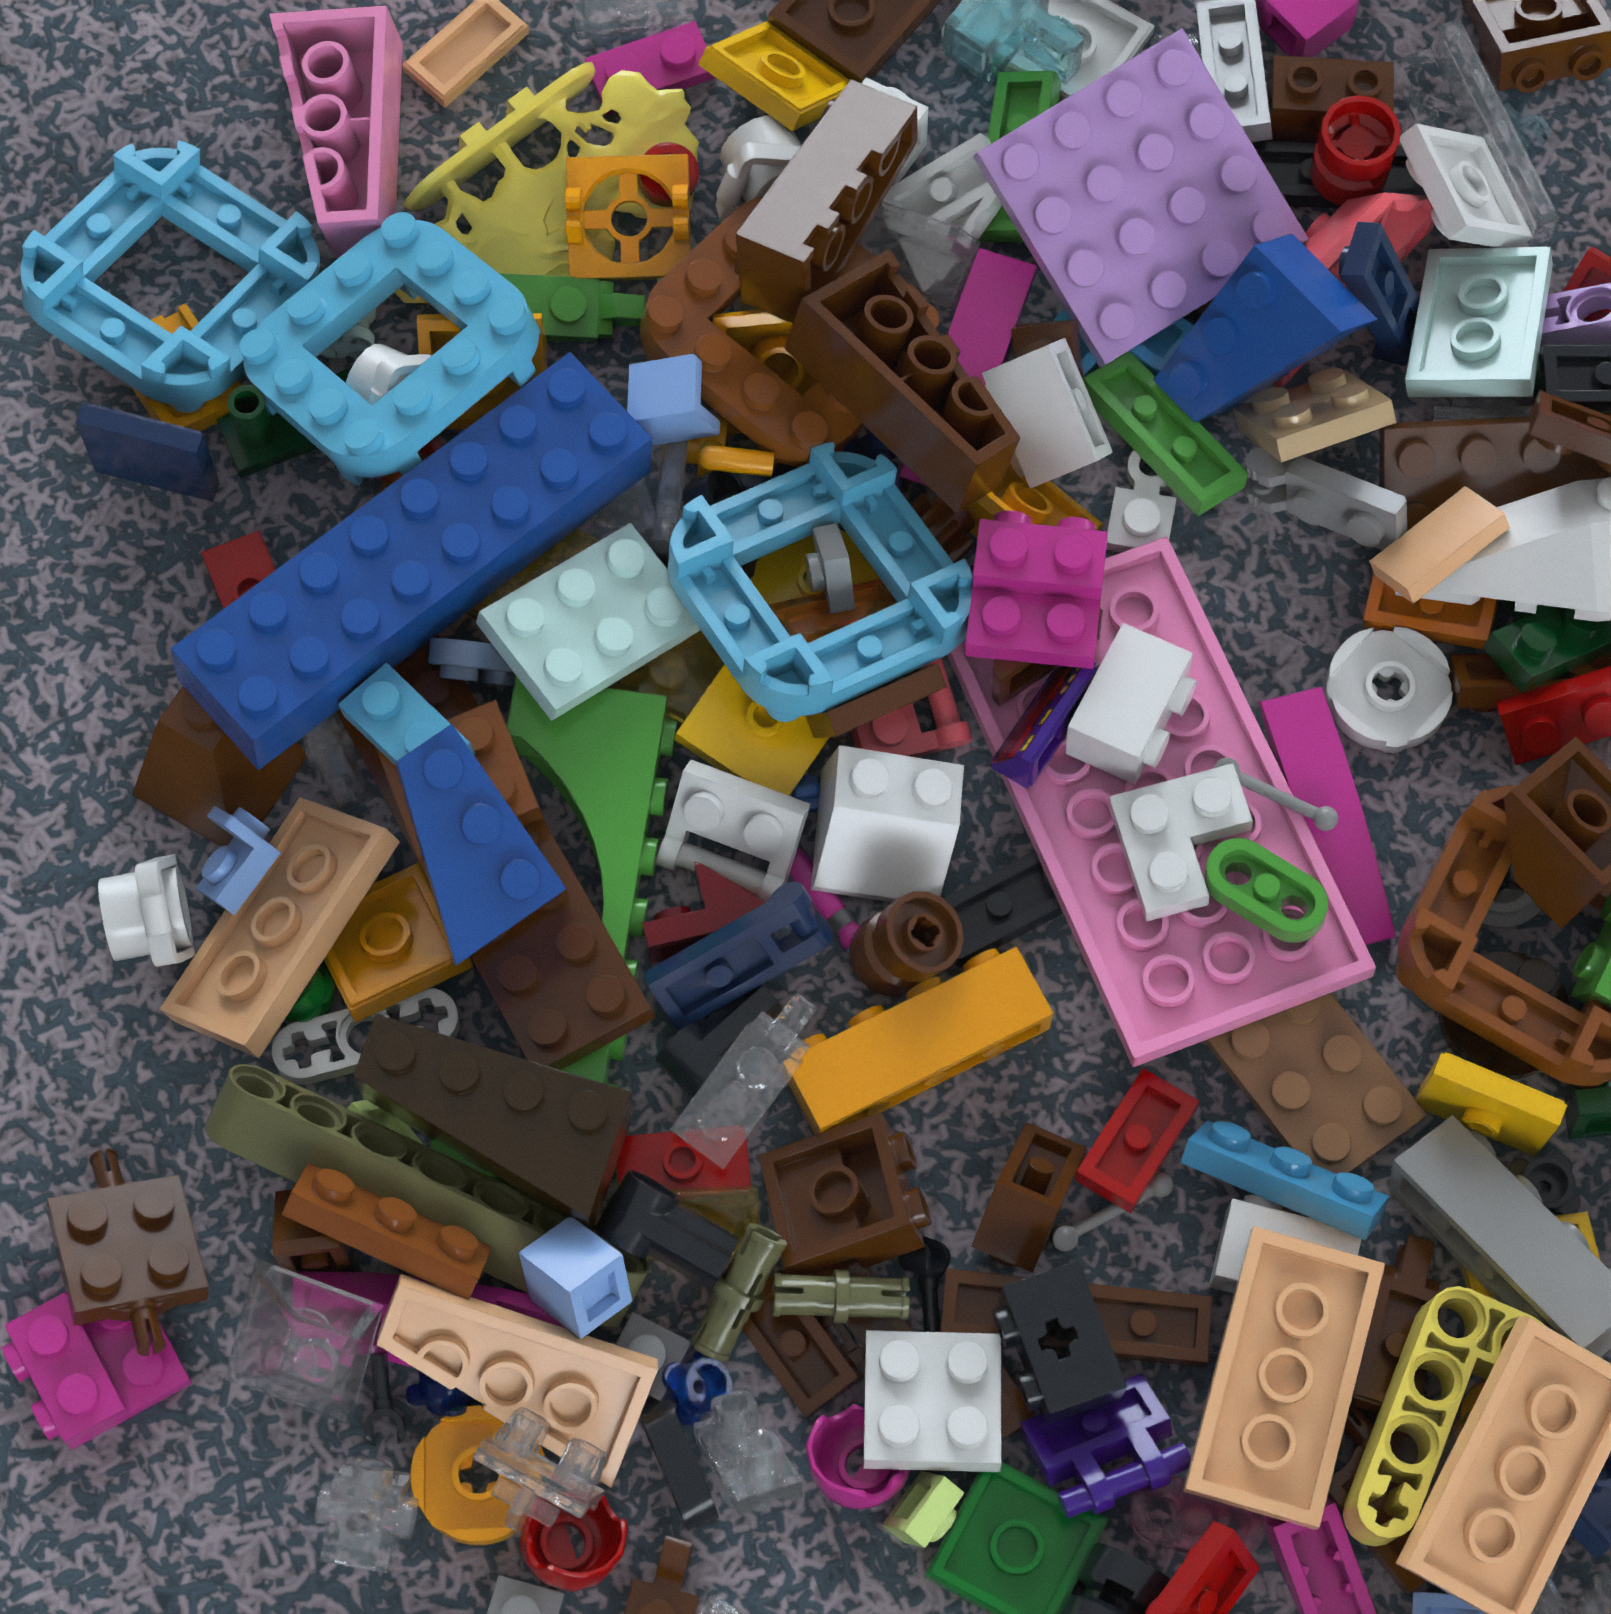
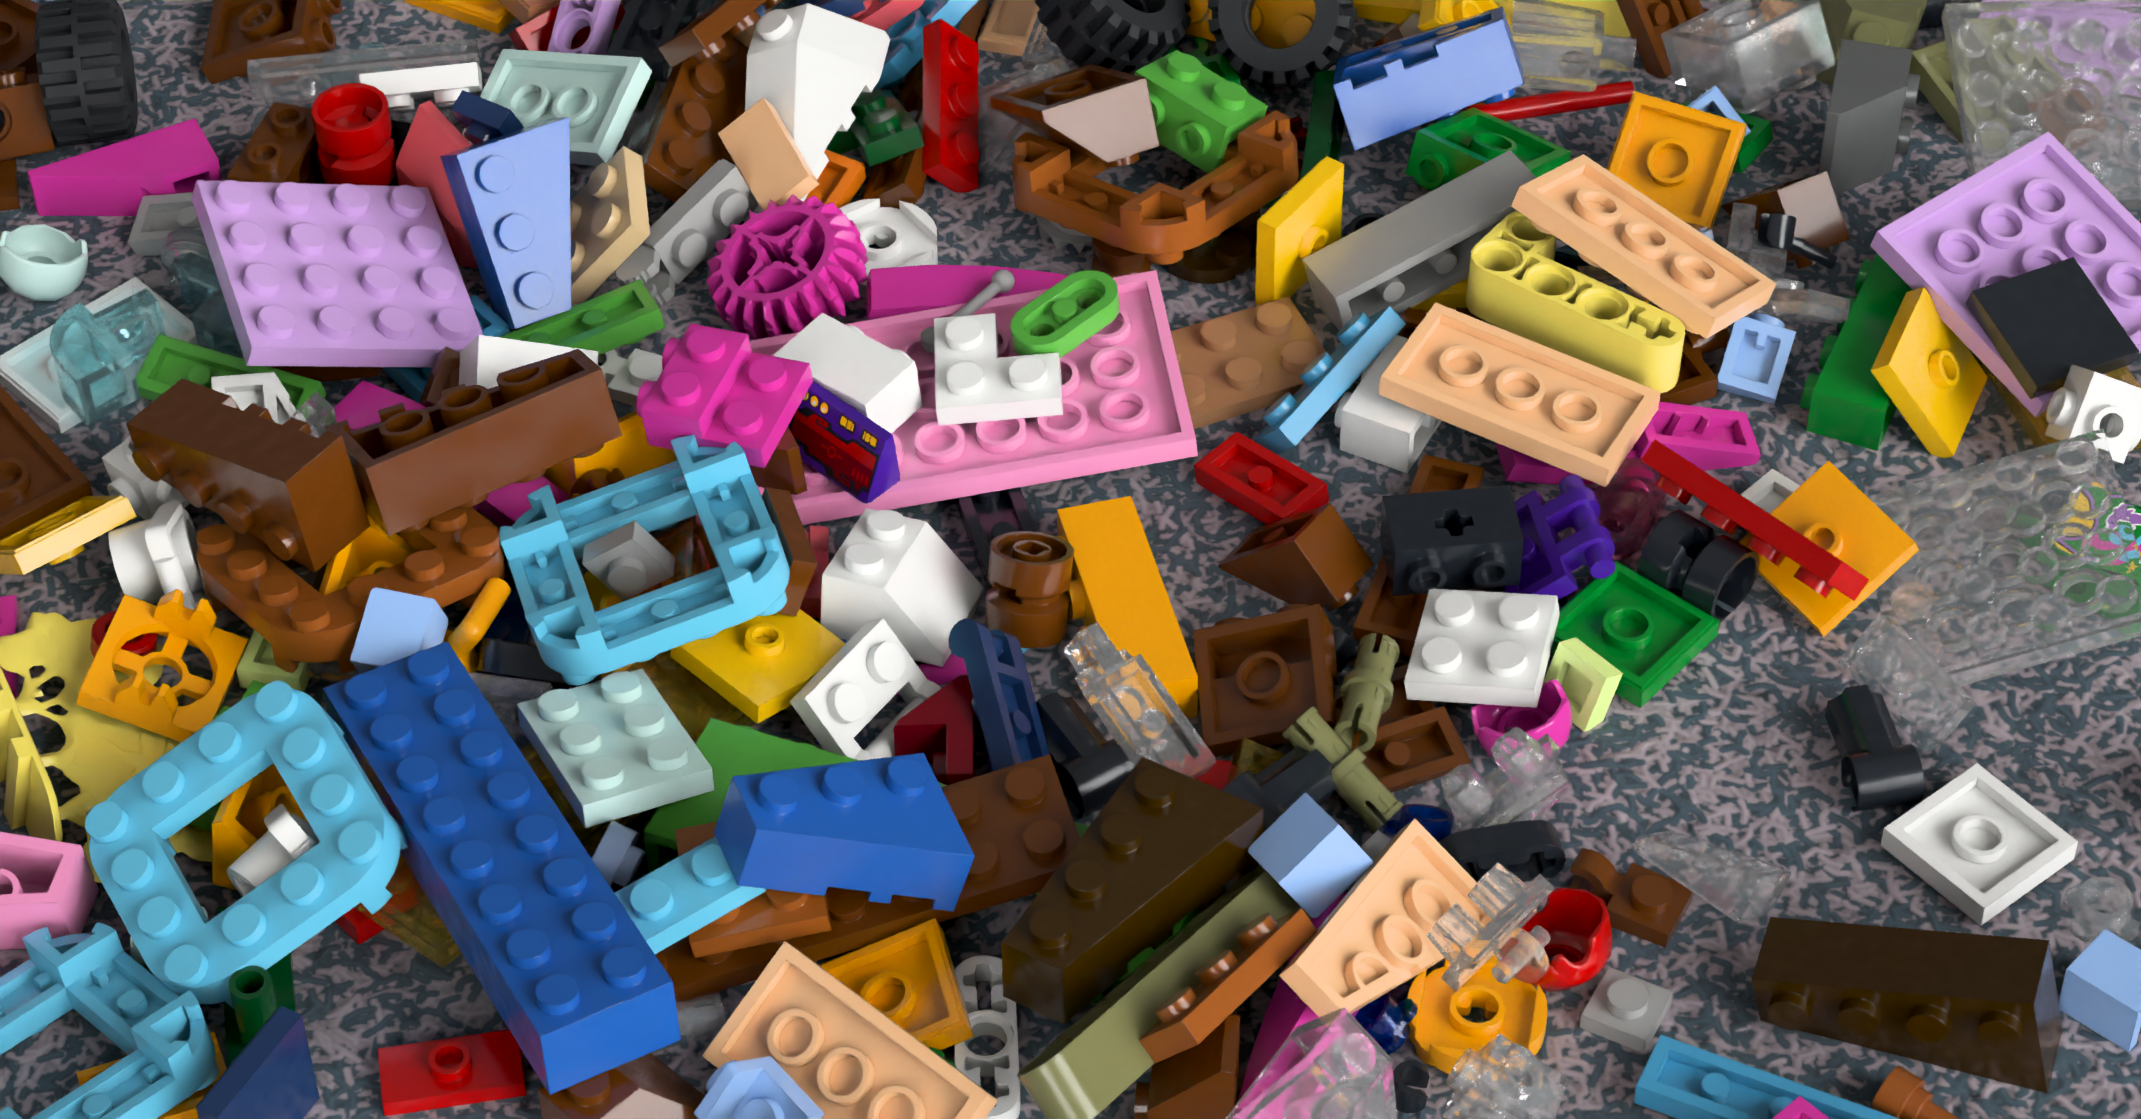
camera: 75 degrees left, 25 degrees down
none -> dark pink gear [706,194,869,340]

